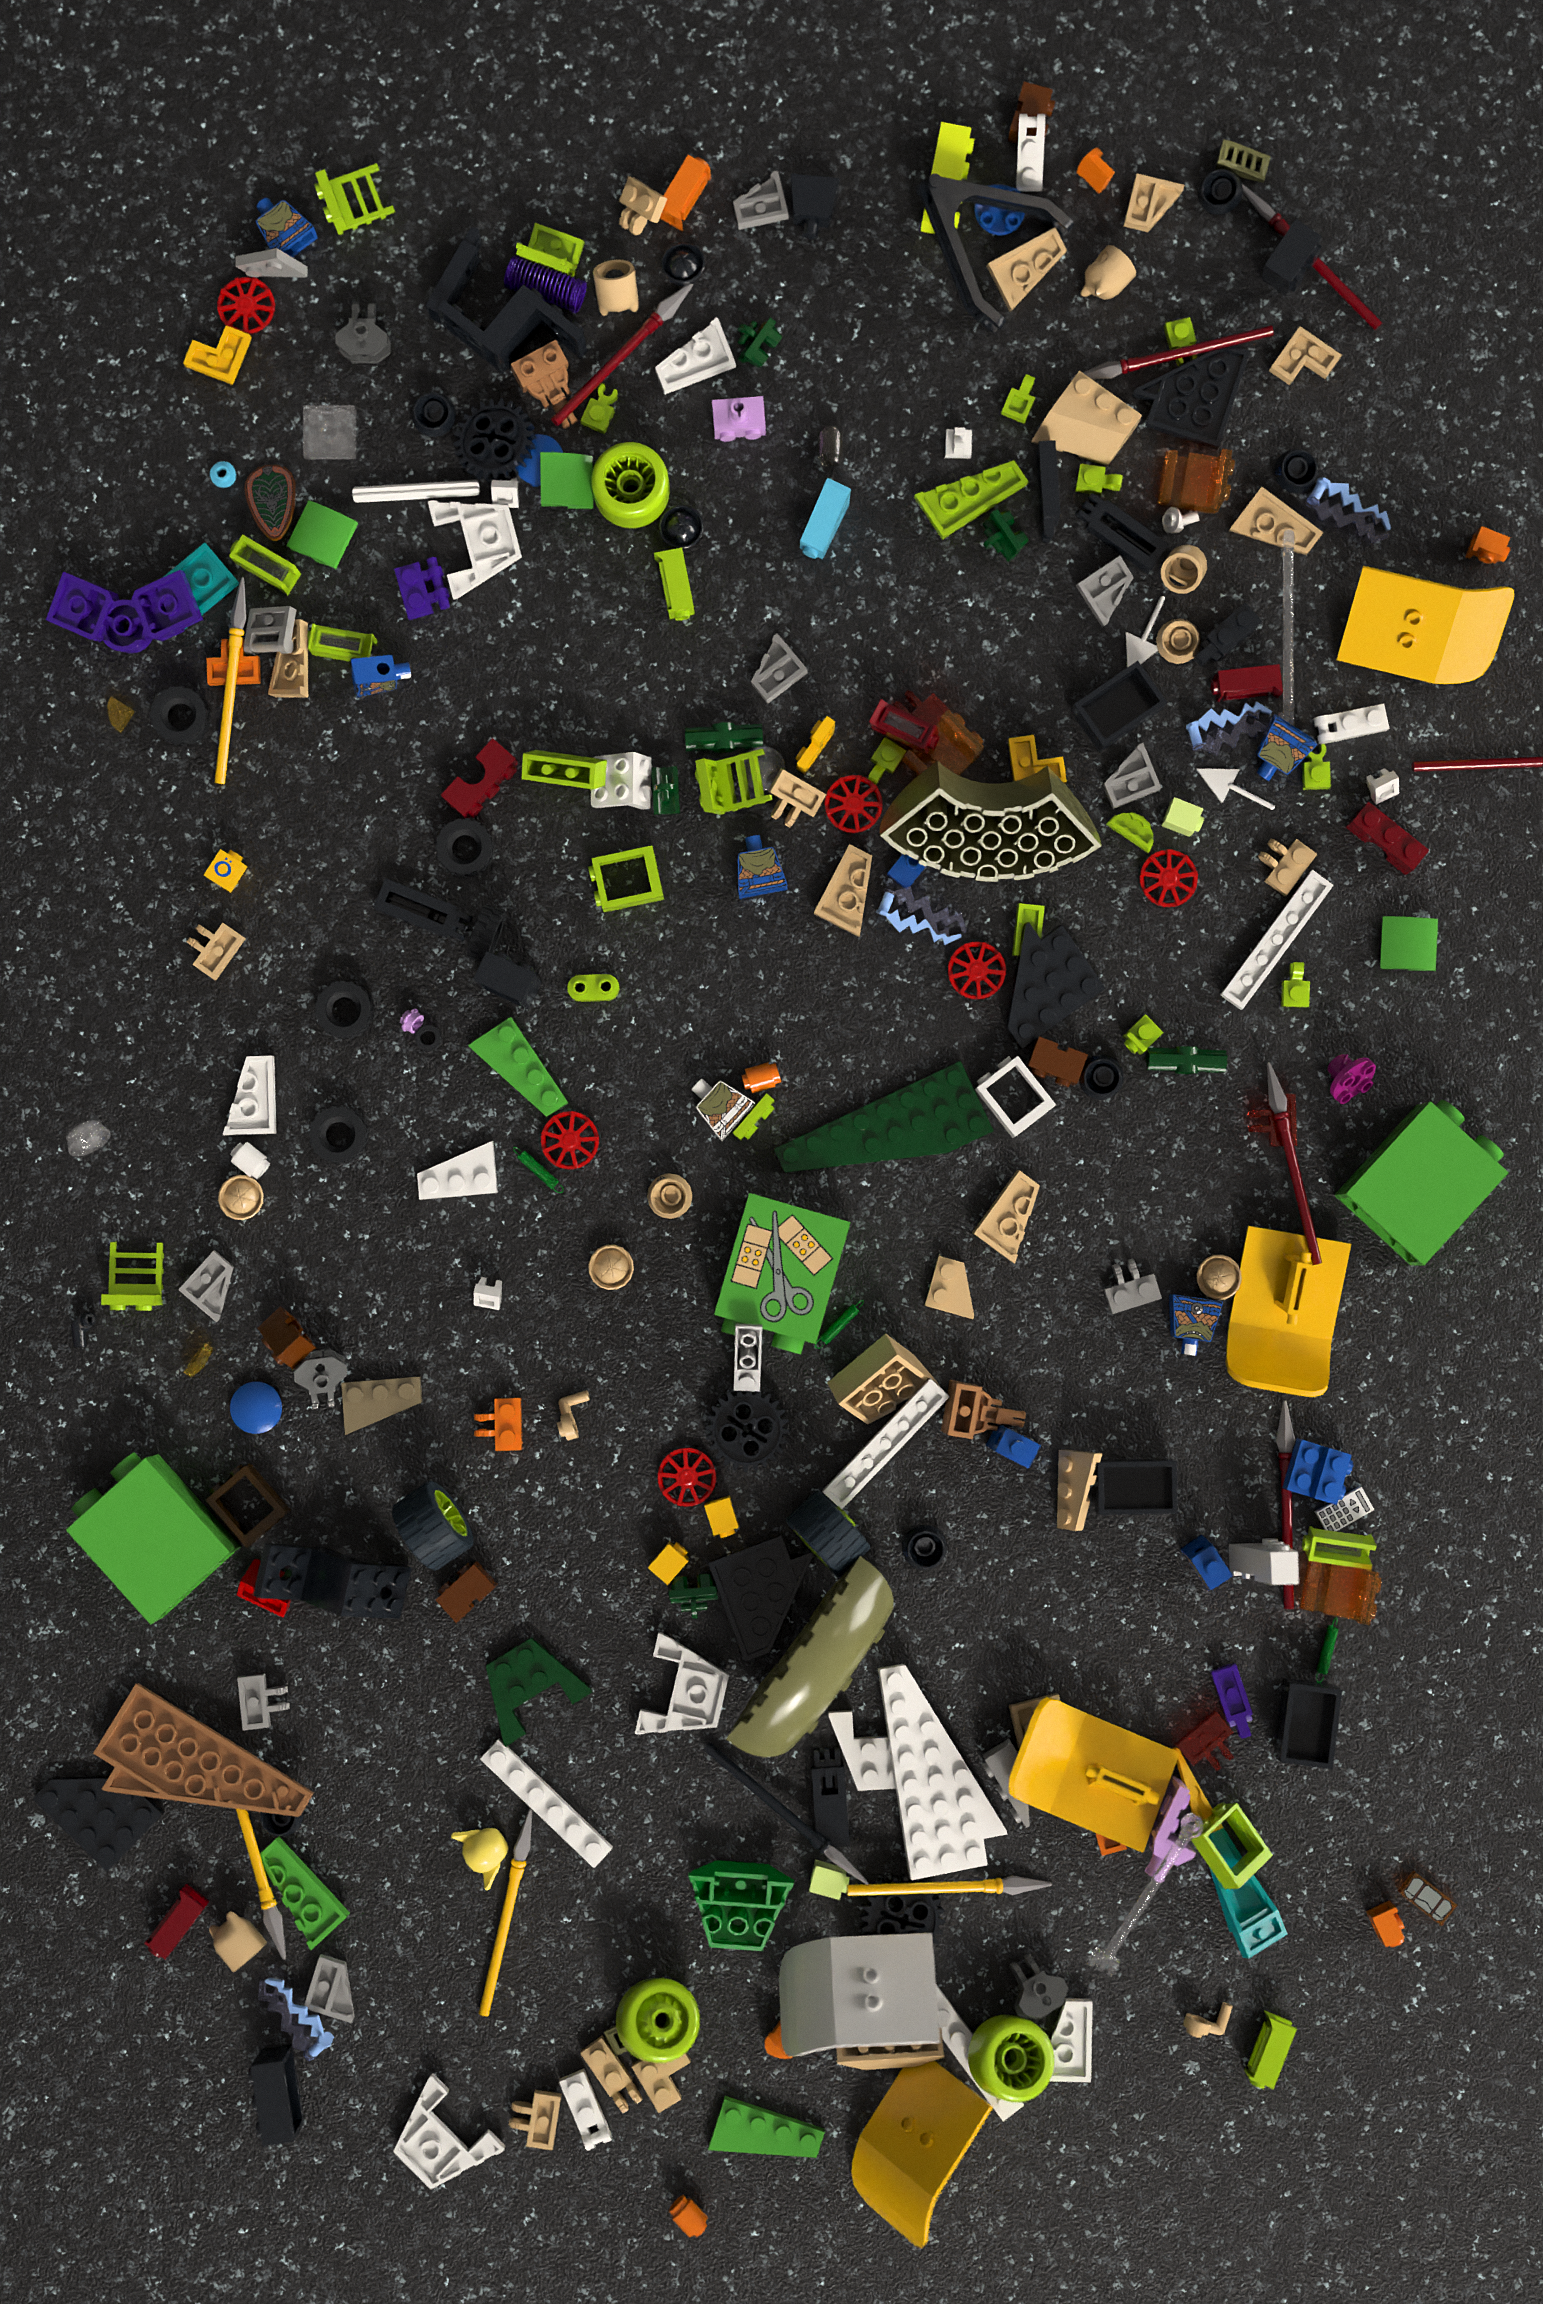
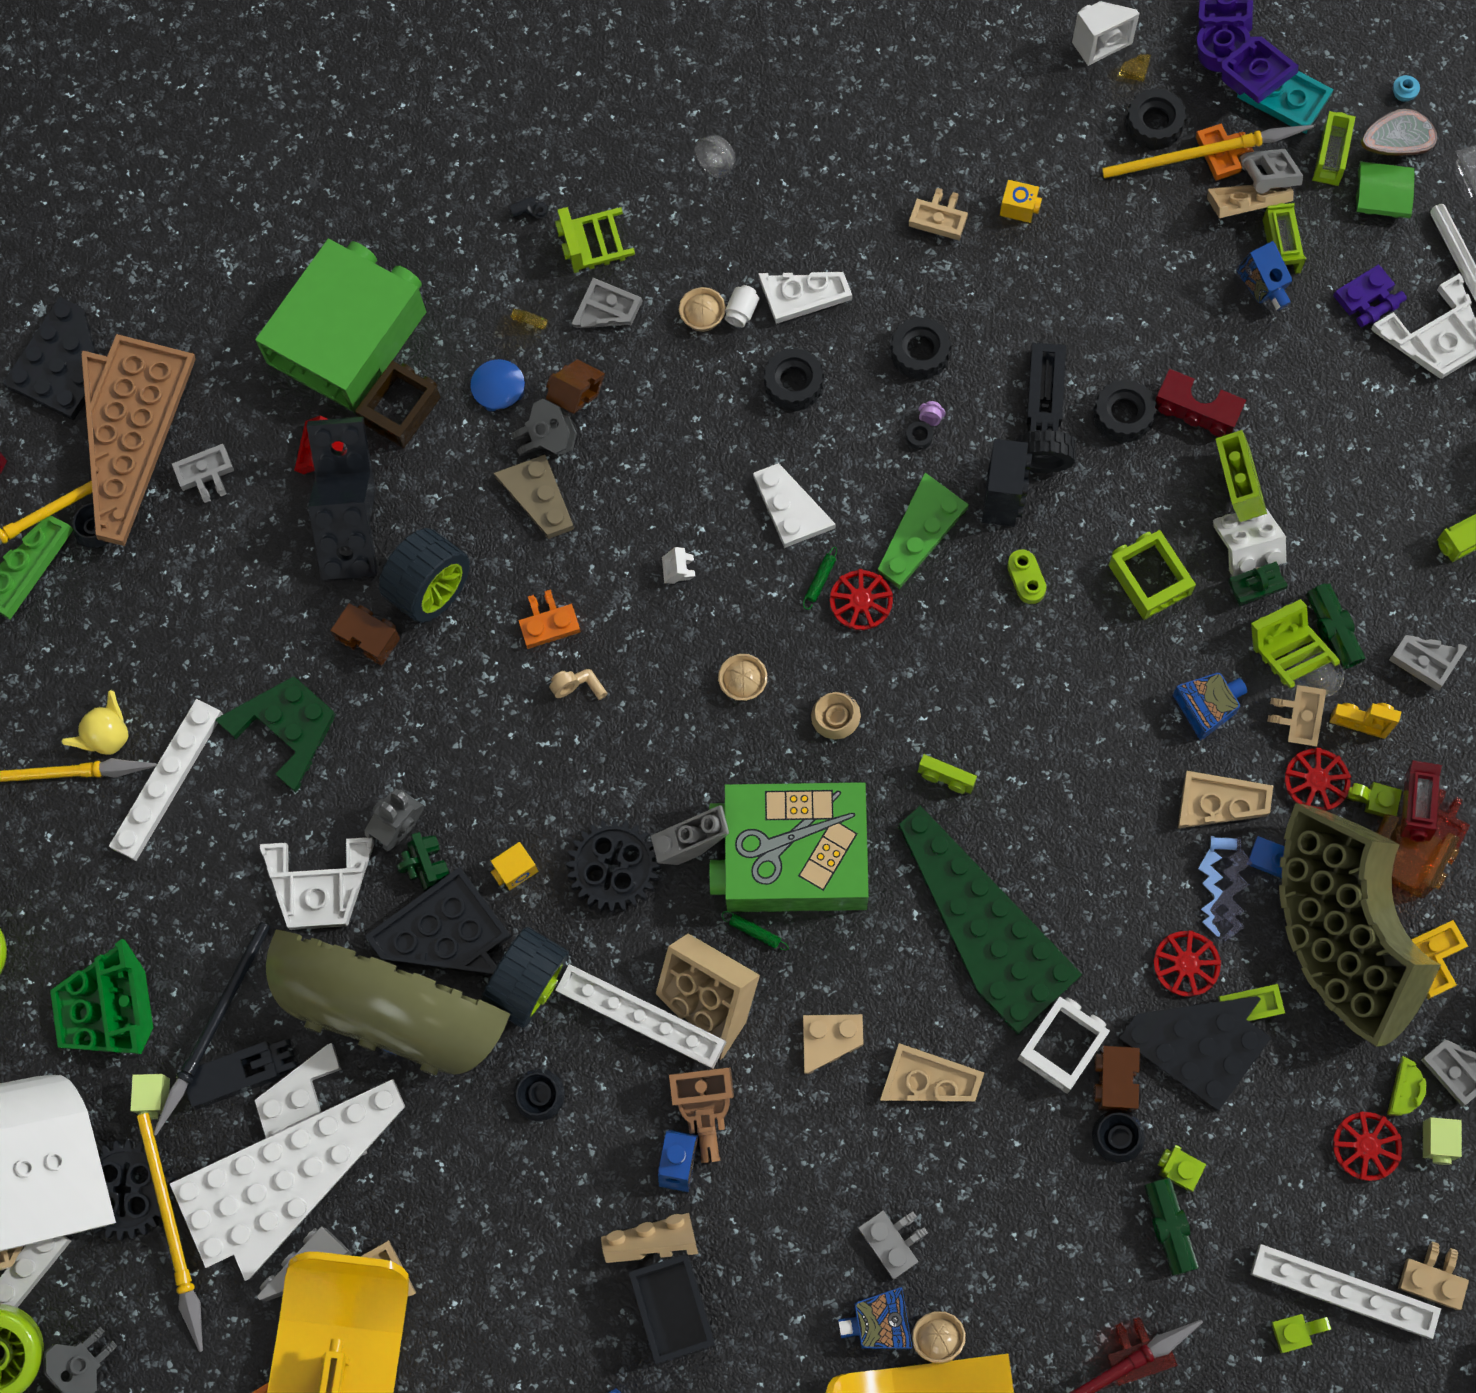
camera: 80 degrees right, 15 degrees down
yellow brick [648,1541,689,1585] -> none
red wheel [658,1448,716,1507] -> none
torso [692,1079,755,1141] -> none
orange brick [741,1062,781,1094] -> none
none -> dark grey hinge [364,789,424,851]
none -> white slope [1072,1,1139,66]

